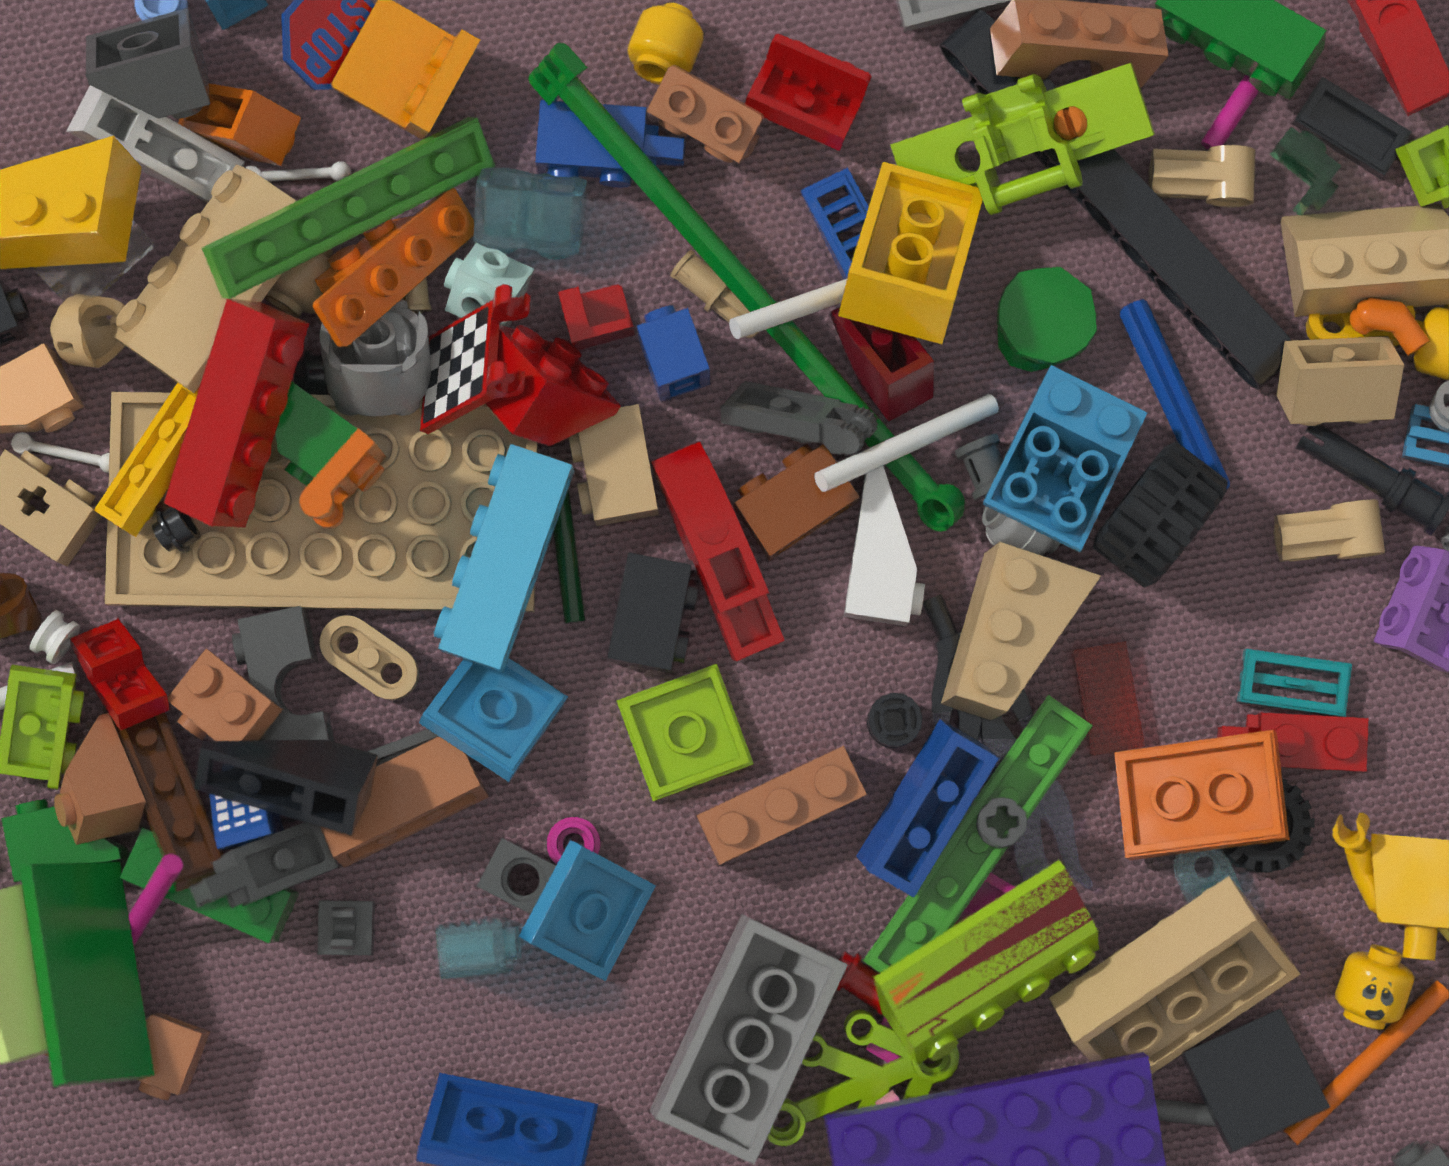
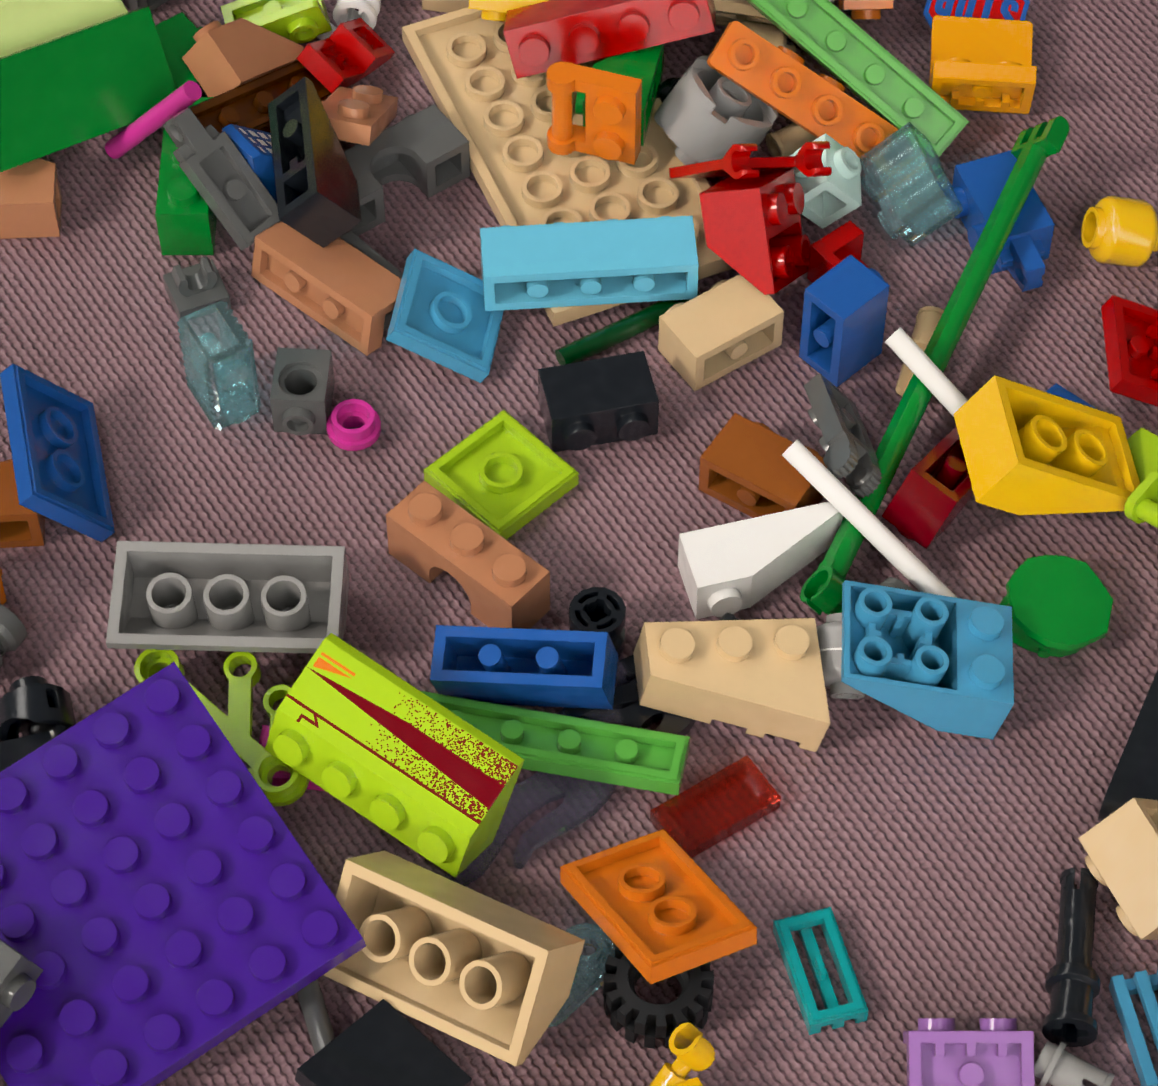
camera: 65 degrees right, 30 degrees down
black plate [152,507,200,553] -> none
tan plate [320,615,419,700] -> none
dark azure plate [518,840,656,981] -> none
nougat bracket [646,65,764,163] -> none
red slope [650,441,785,661] -> none
dark grey bush [976,797,1027,848] -> none
black tyre [1093,441,1228,588] -> none
blue axle [1120,299,1230,490] -> none
red hinge [1217,712,1369,772] -> none
tan piece [1274,499,1385,562] -> none

